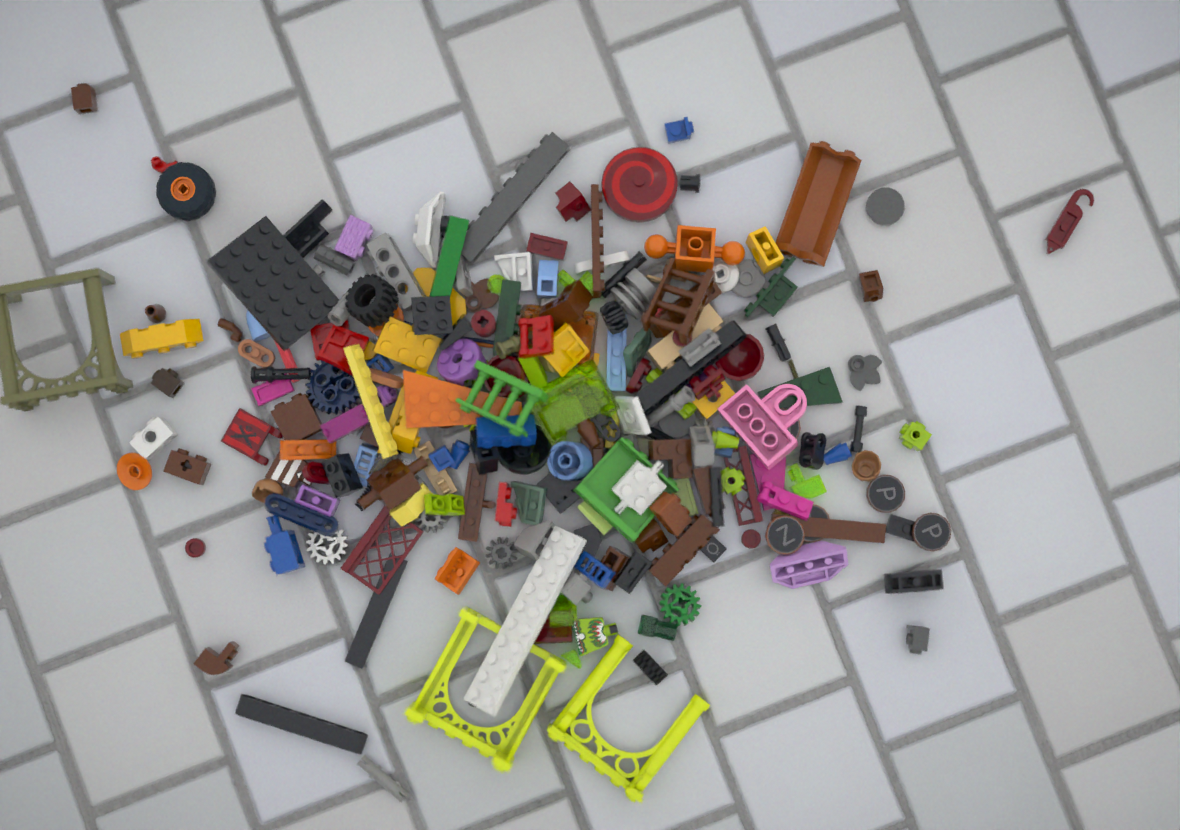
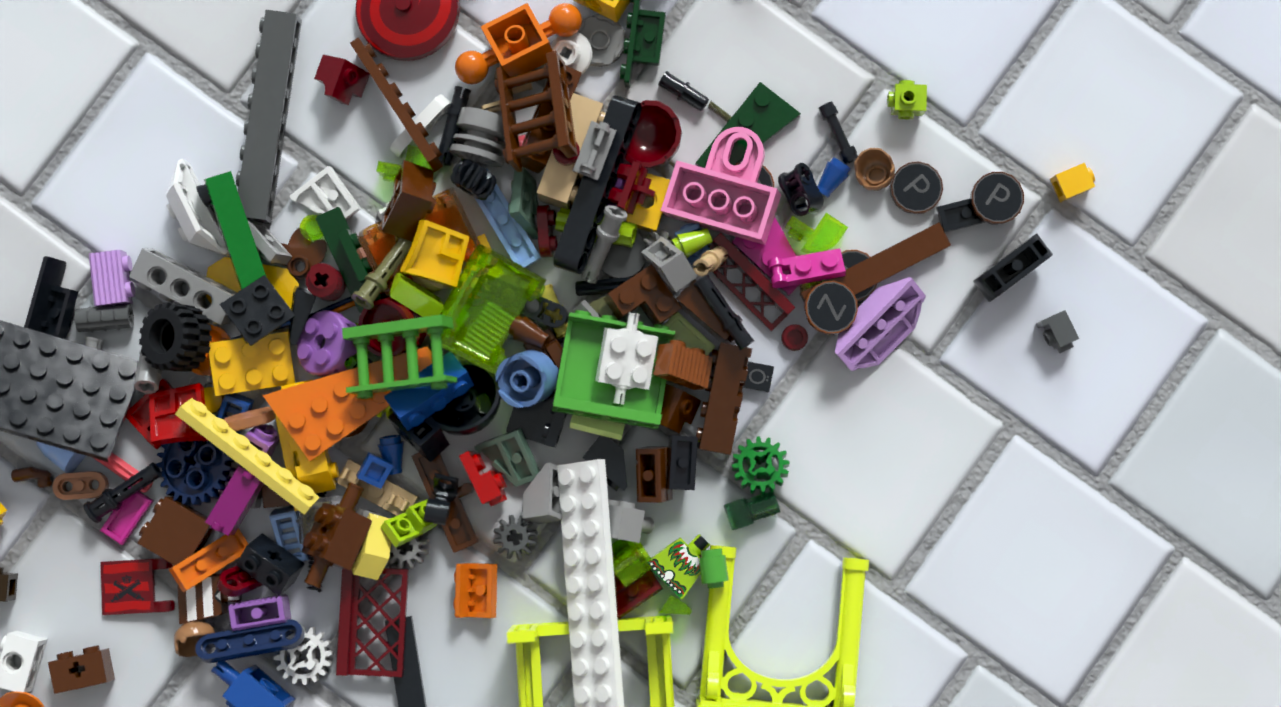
camera: 30 degrees left, 0 degrees up
red plate [518,315,554,359] -> none
dark red plate [526,233,568,261] -> none
light blue slope [537,260,558,299] -> none
blue slope [574,550,616,589] -> none
white tile [612,397,651,435] -> none
black tyre [633,650,668,686] -> none
lime brick [721,467,745,496] -> none
dark grey plate [848,355,882,391] -> none
none -> black leg [424,473,459,526]
none -> tan pin [693,246,728,276]
none -> bright green brick [699,548,729,589]
none -> yellow brick [1050,162,1095,203]

